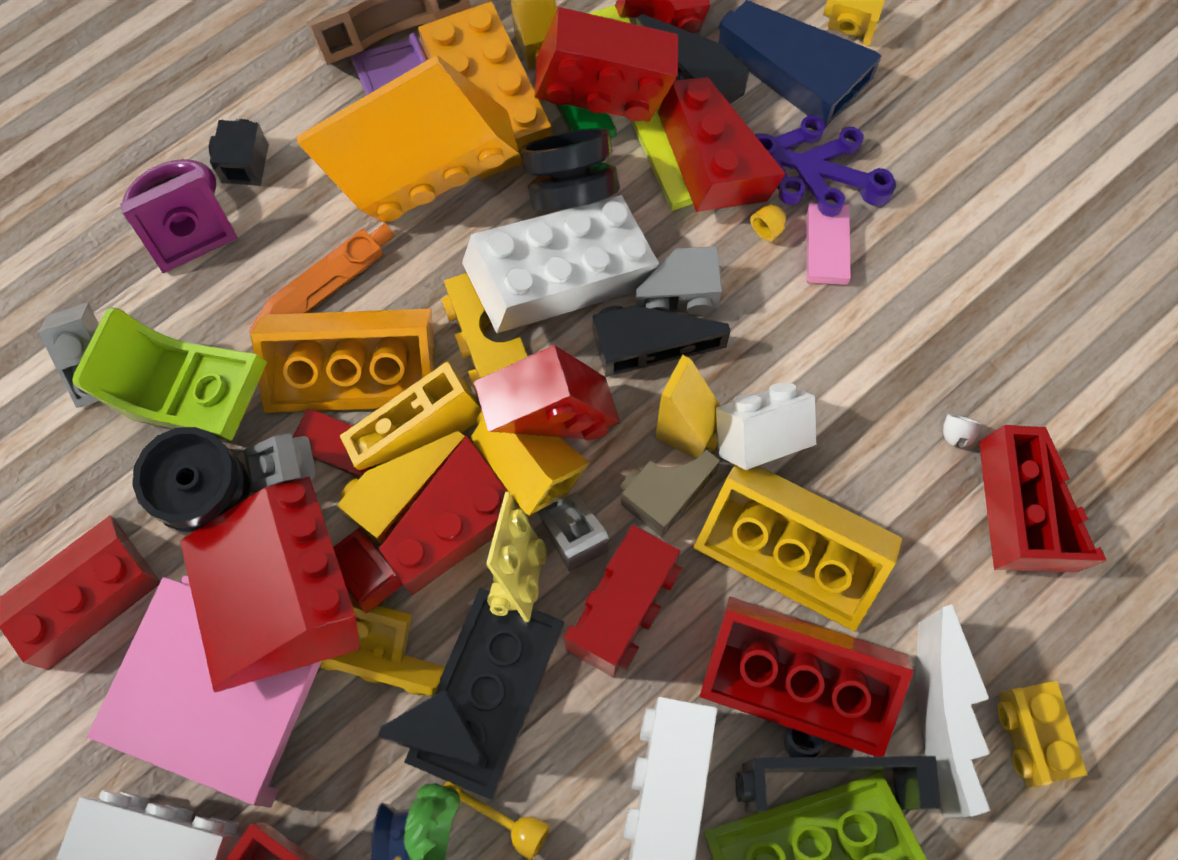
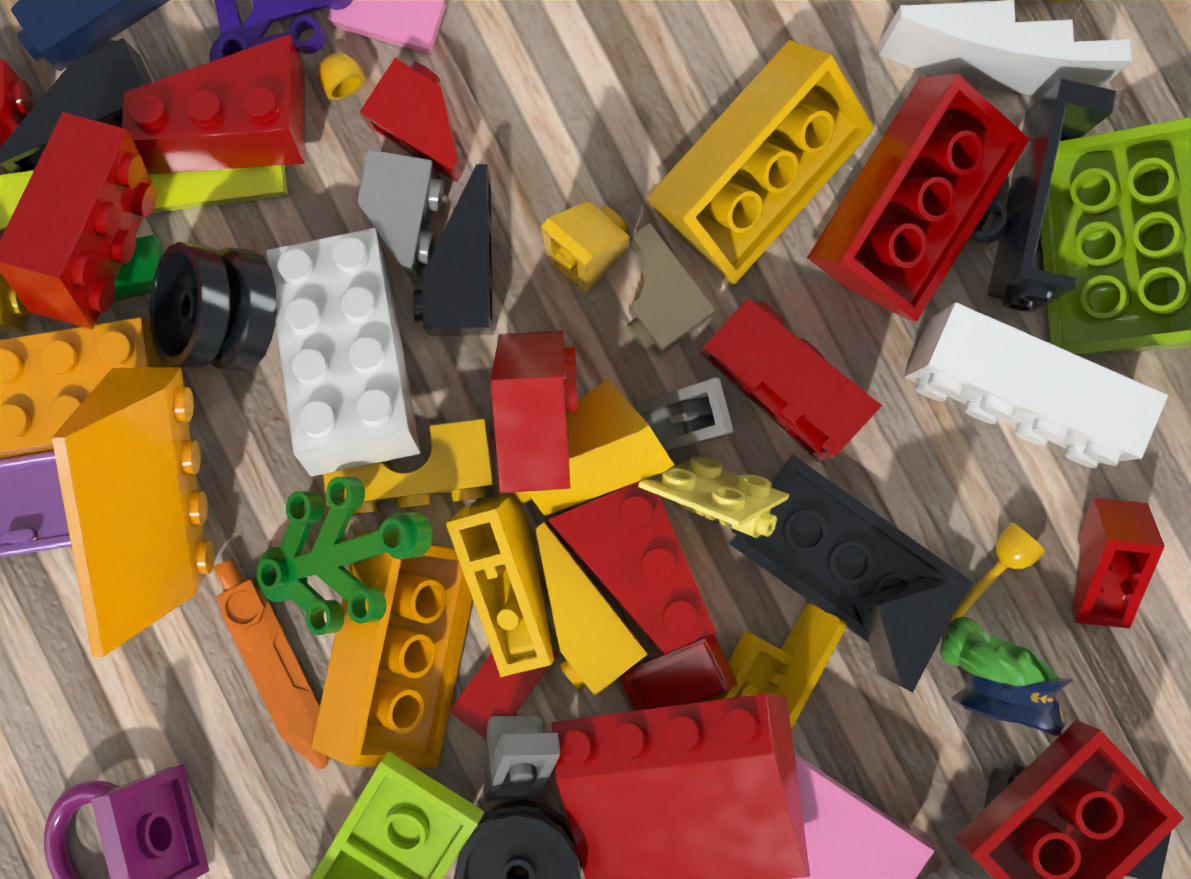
camera: 75 degrees left, 15 degrees up
black brick [209,119,269,186] -> none
white brick [716,383,816,470] -> none
none -> green plant [257,477,433,635]
none -> red slope [359,58,462,183]

